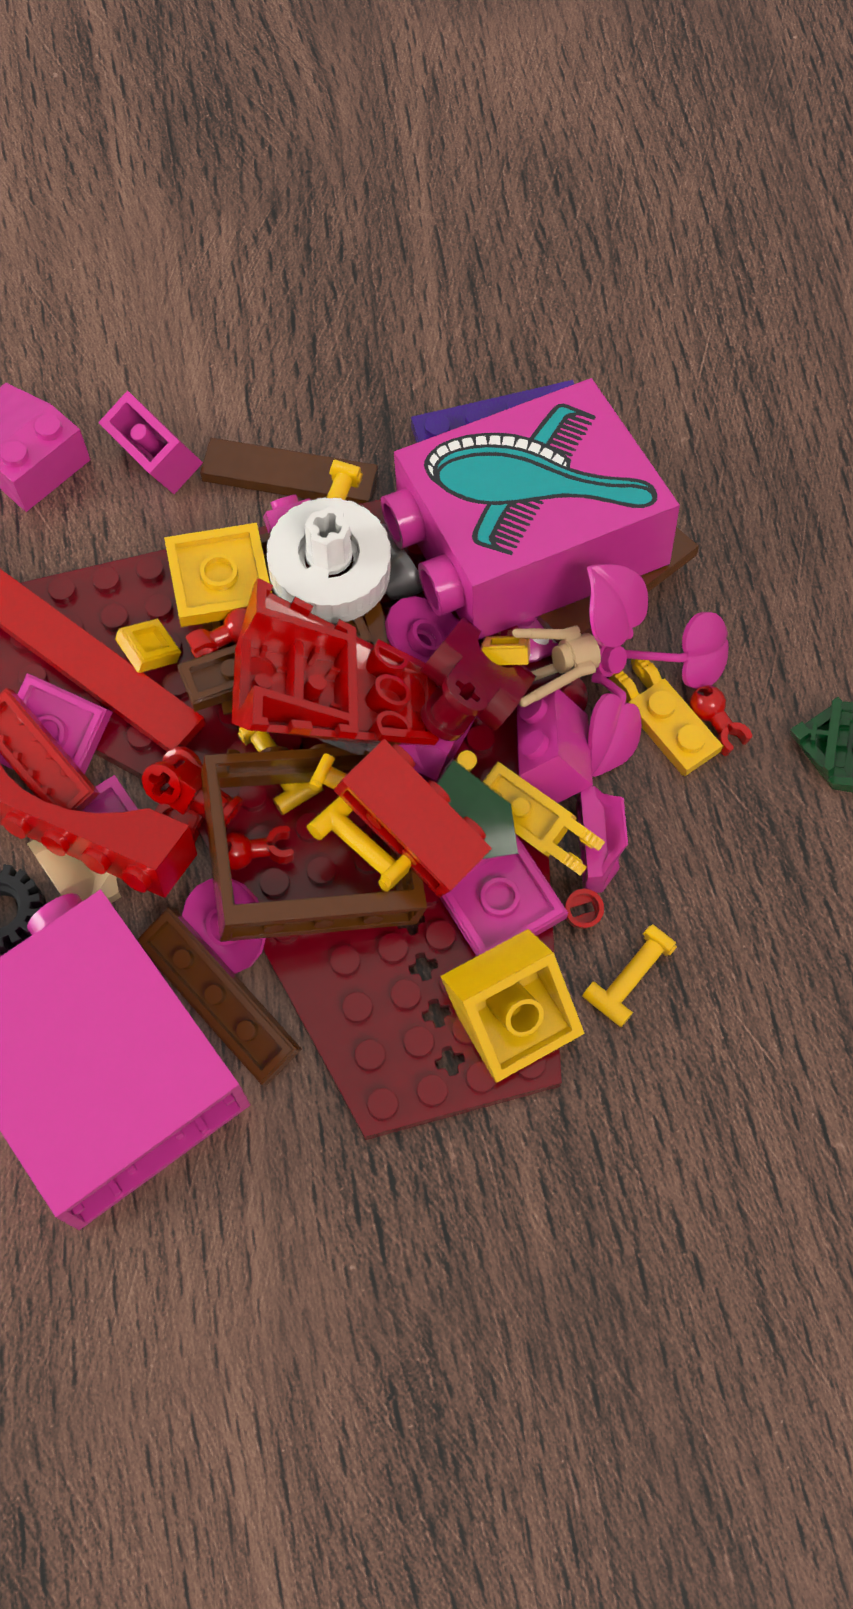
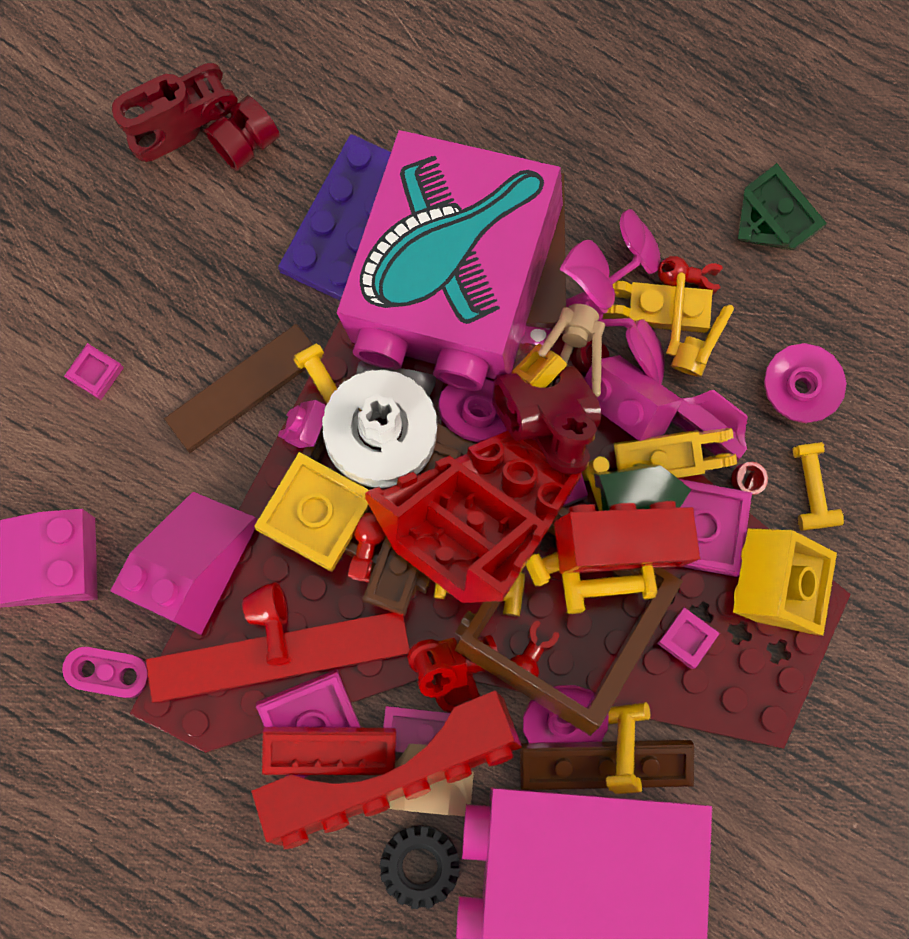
camera: 50 degrees left, 10 degrees up
dark pink brick [98,390,203,494] -> none
yellow tile [115,619,181,673] -> none
none -> dark pink tile [64,343,124,401]
none -> dark pink slope [110,492,258,635]
none -> dark red piece [112,63,238,162]
none -> dark red wheel [204,95,280,171]
none -> red bar [242,582,289,665]
none -> yellow piece [606,703,650,794]
none -> dark pink plate [657,607,720,670]
none -> yellow plant [666,272,734,377]
none -> dark pink dish [764,343,847,423]

